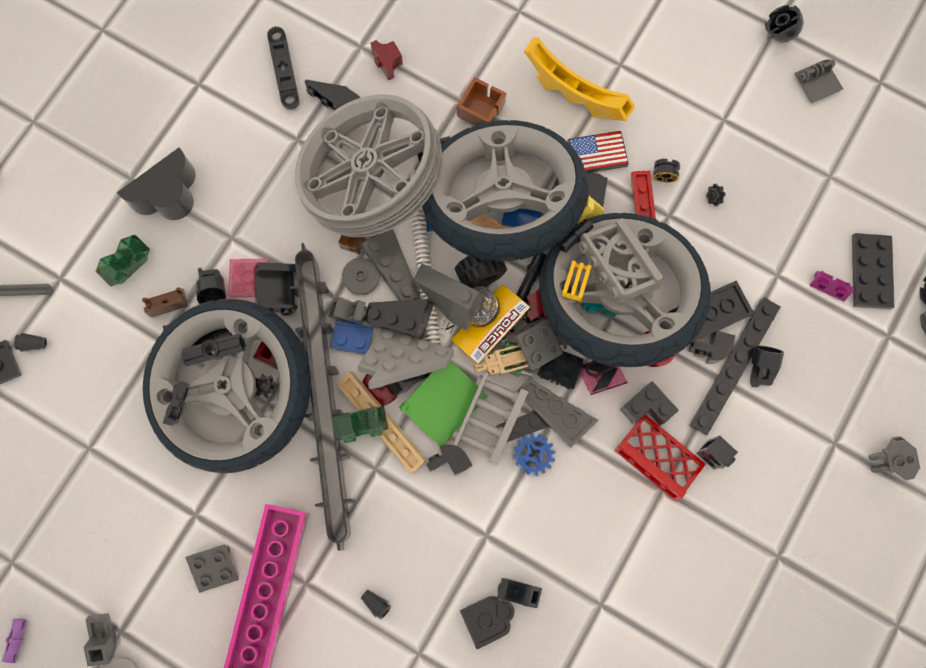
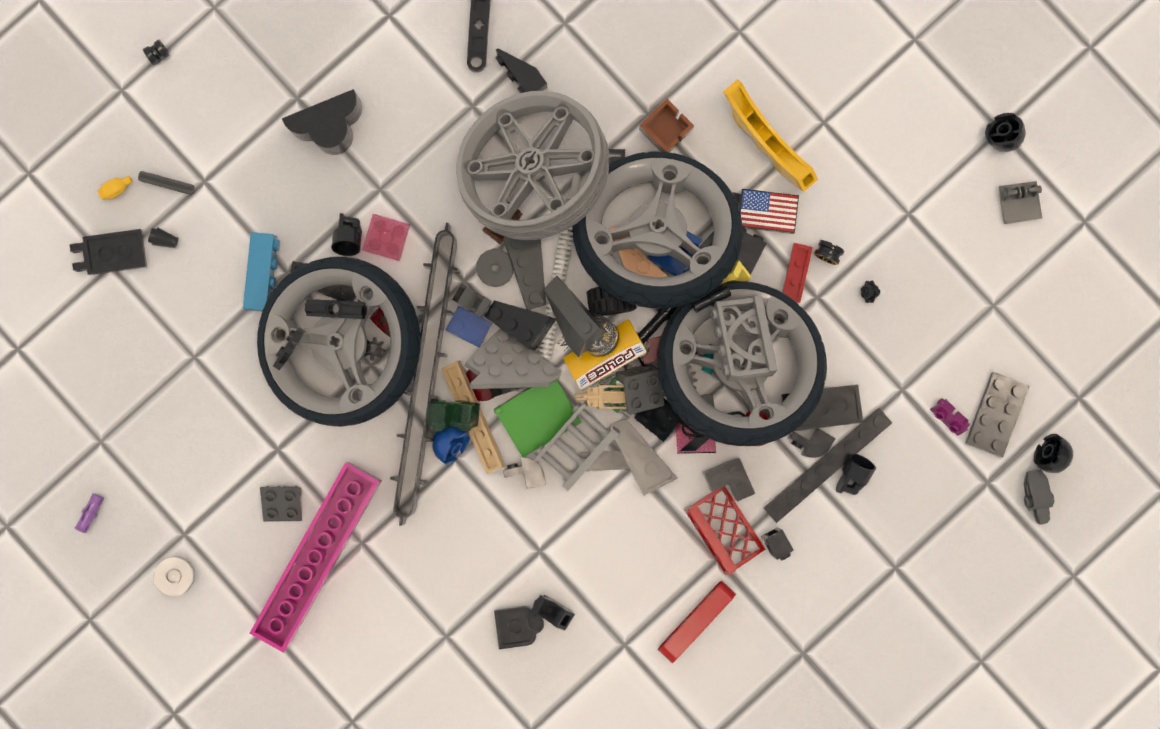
camera: 20 degrees right, 10 degrees up
dark grey brick [84,613,116,667] -> none
clear green brick [95,235,150,287] -> none
reddish brown hinge [142,287,188,318] -> none
black panel [254,262,298,315] -> none
black cone [361,589,391,619] -> none
dark red brick [370,40,403,80] -> none
blue gear [512,433,556,476] -> none
yellow tile [562,260,592,302] -> none
dark grey hinge [868,436,920,480] -> none
none -> dark azure brick [243,232,280,311]
none -> blue cylinder [432,426,470,465]
none -> beam [658,581,736,663]

